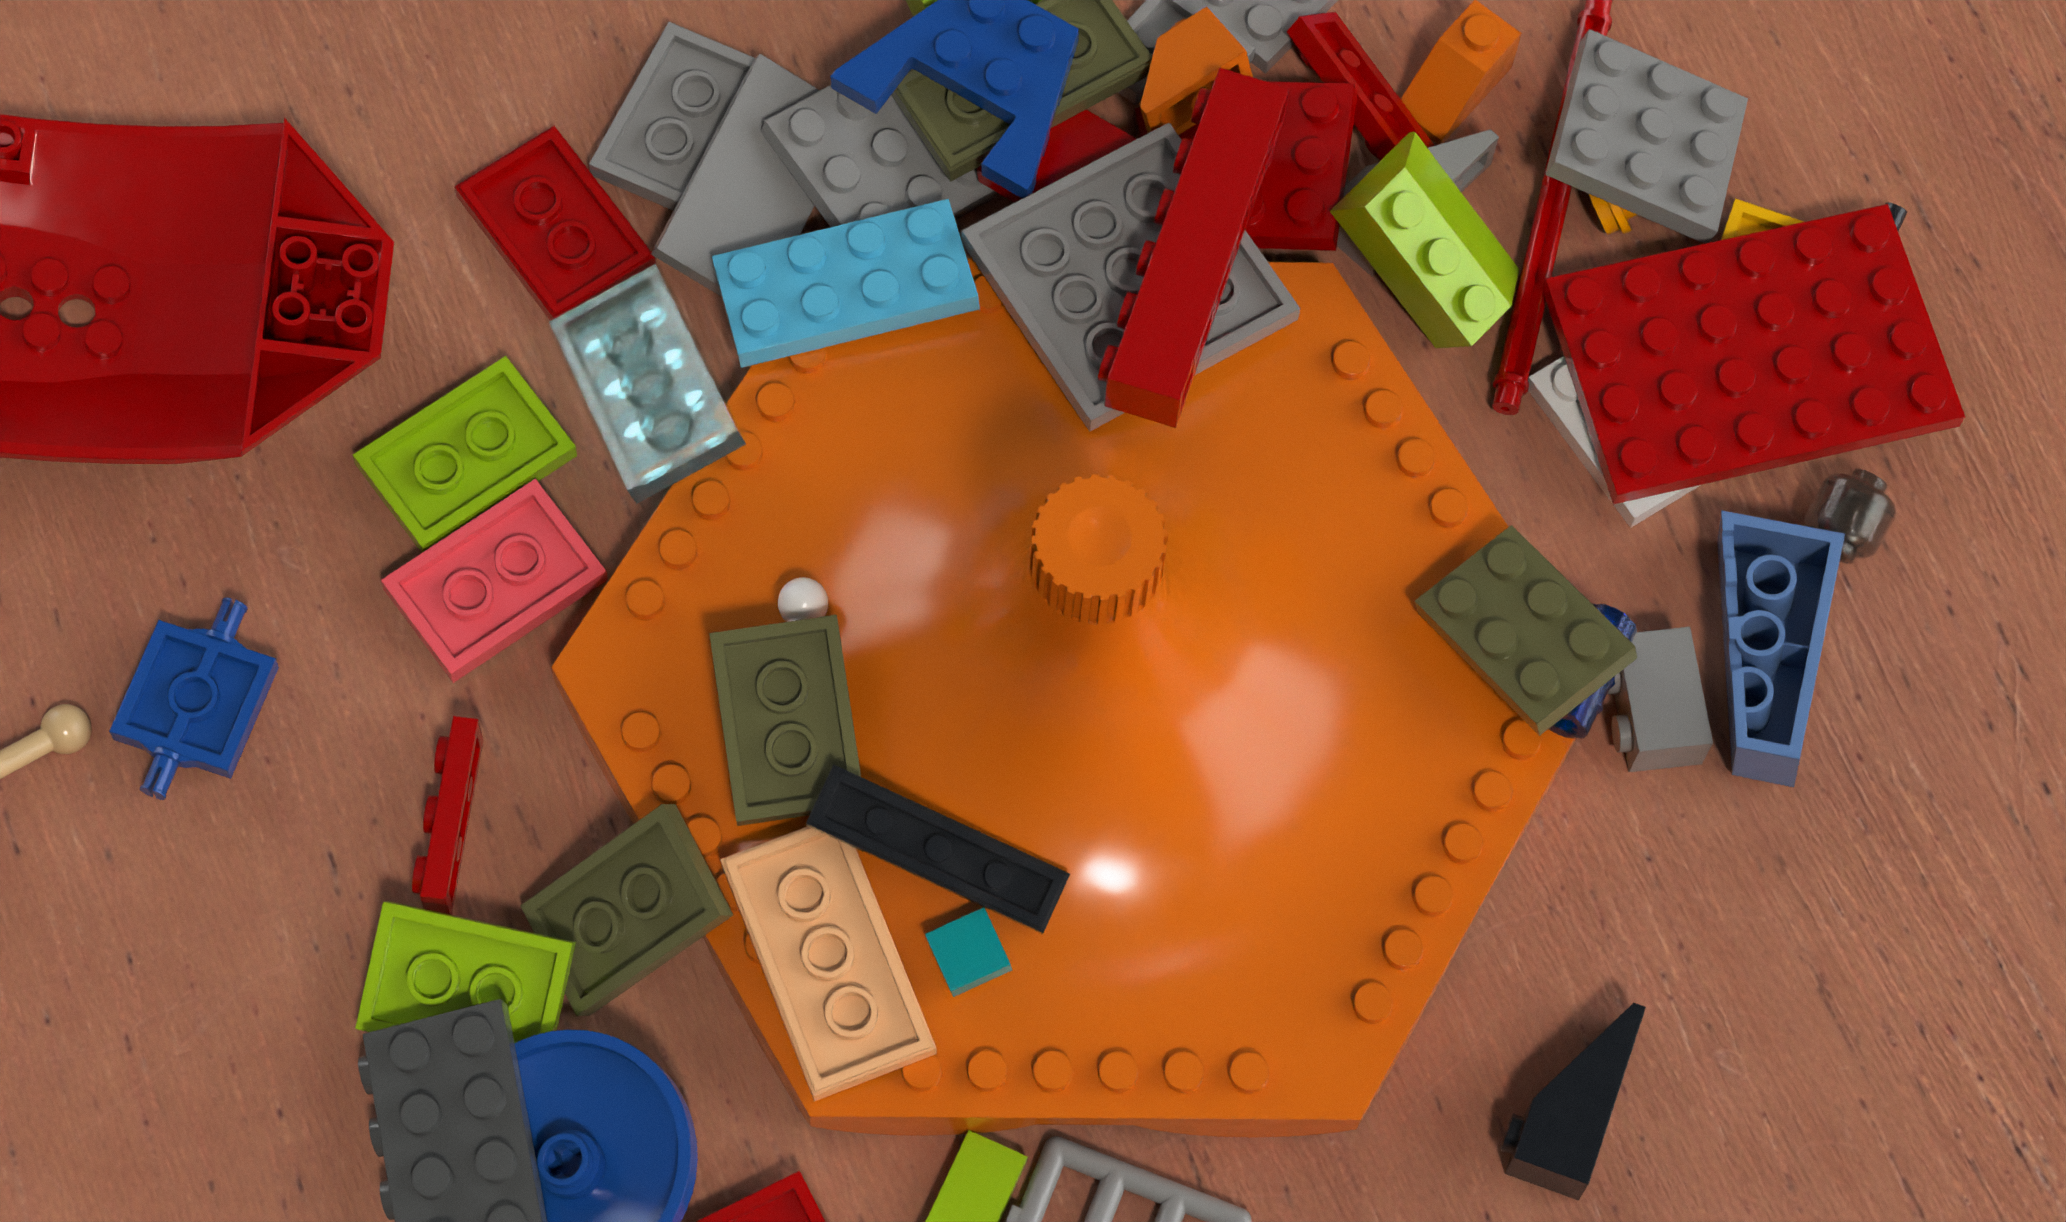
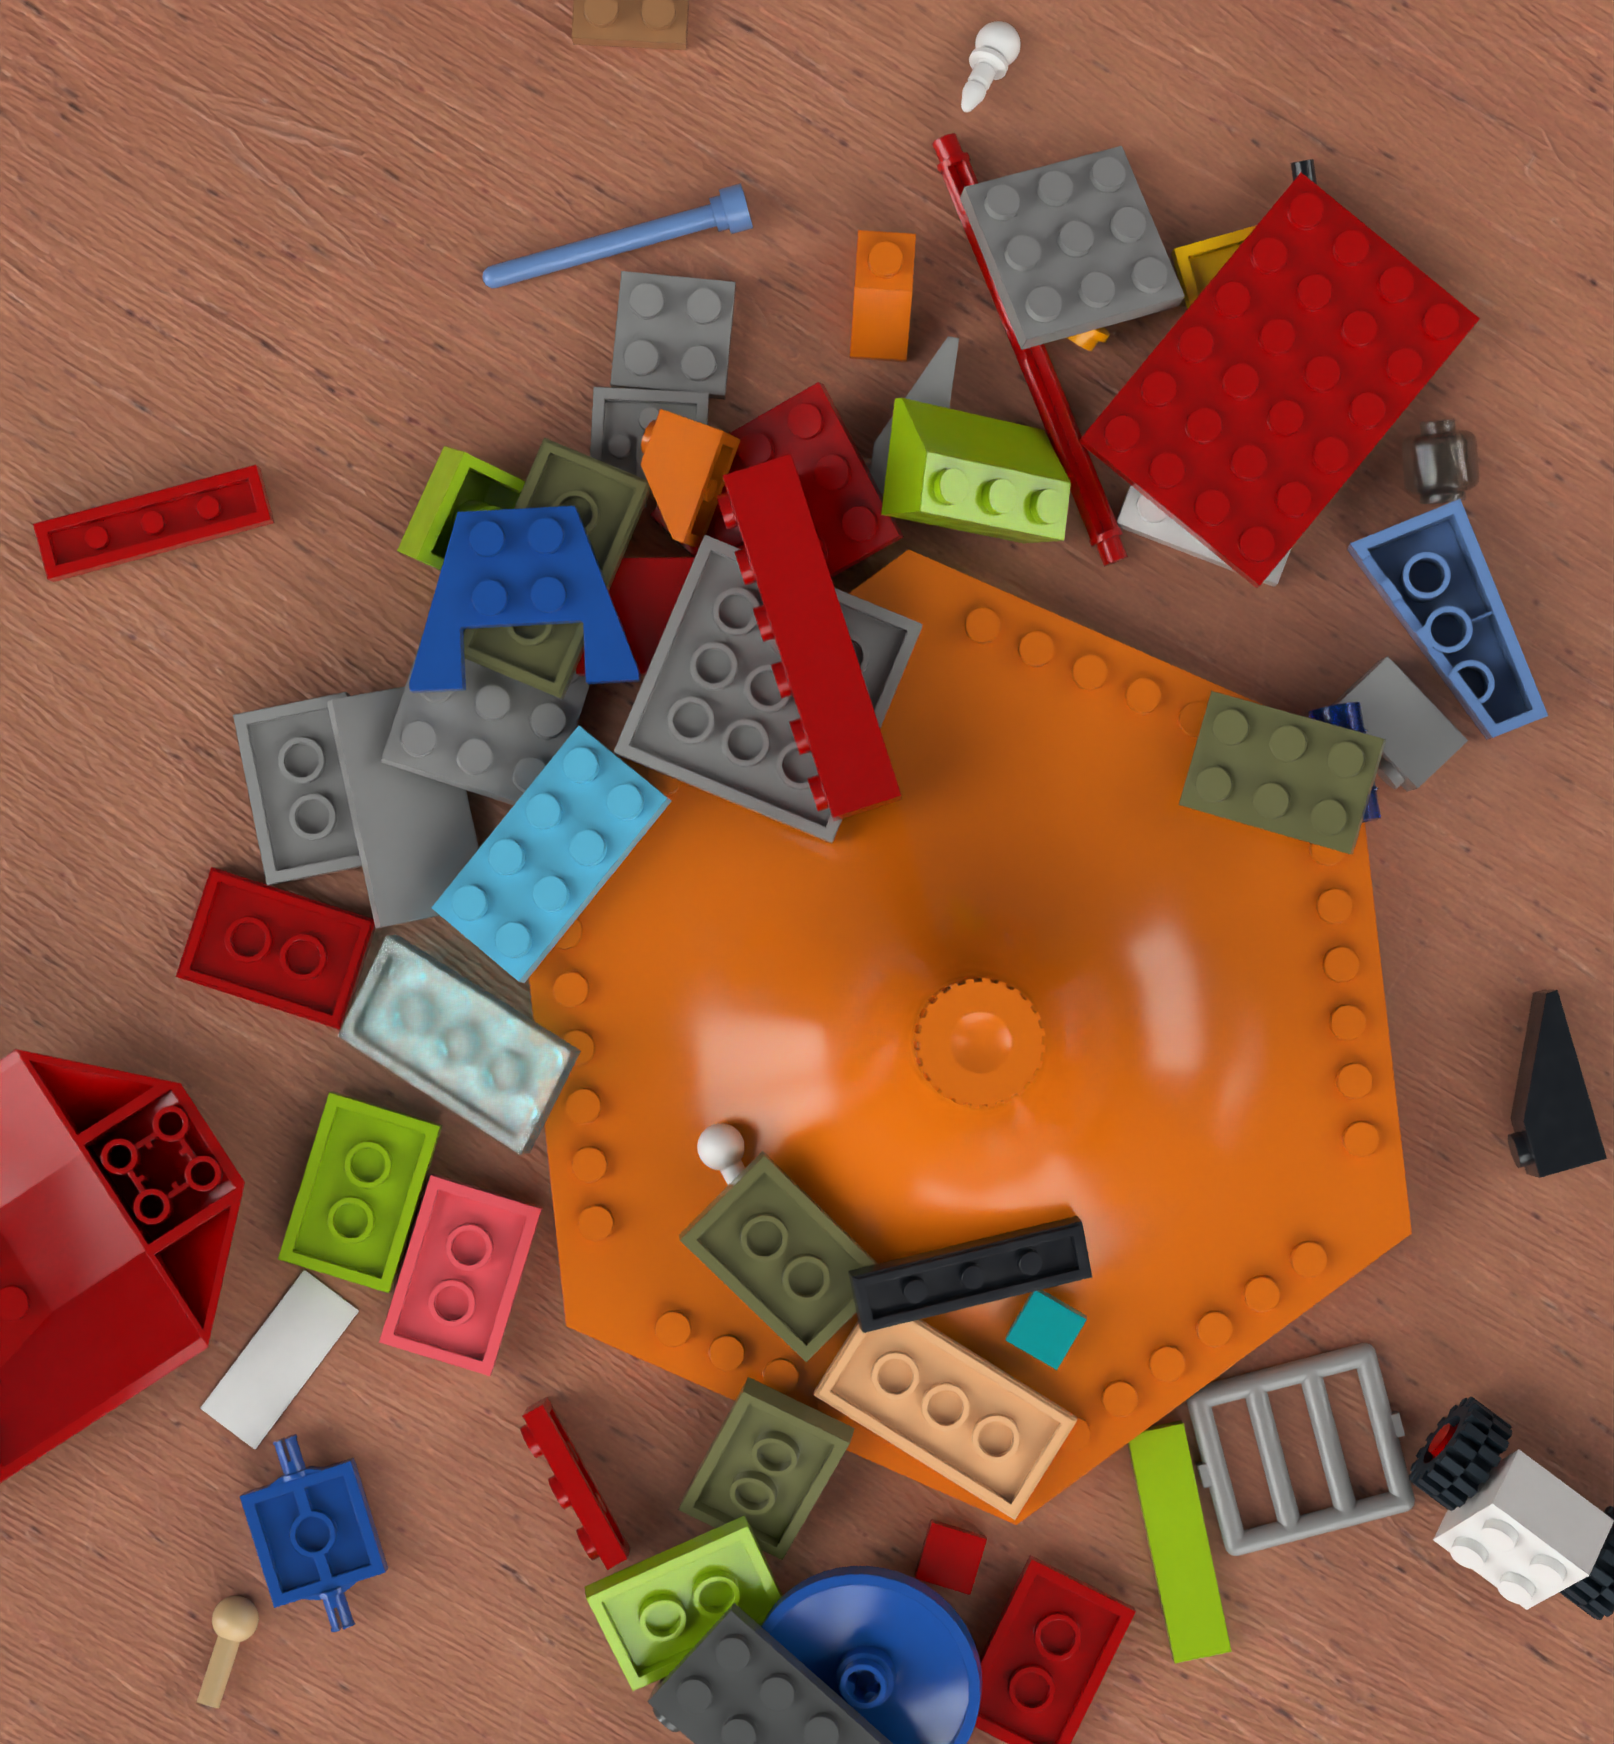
camera: 35 degrees left, 20 degrees up
red plate [1287,12,1434,160] -> none
none -> white sticker [200,1270,359,1449]
none -> red tile [914,1519,987,1595]

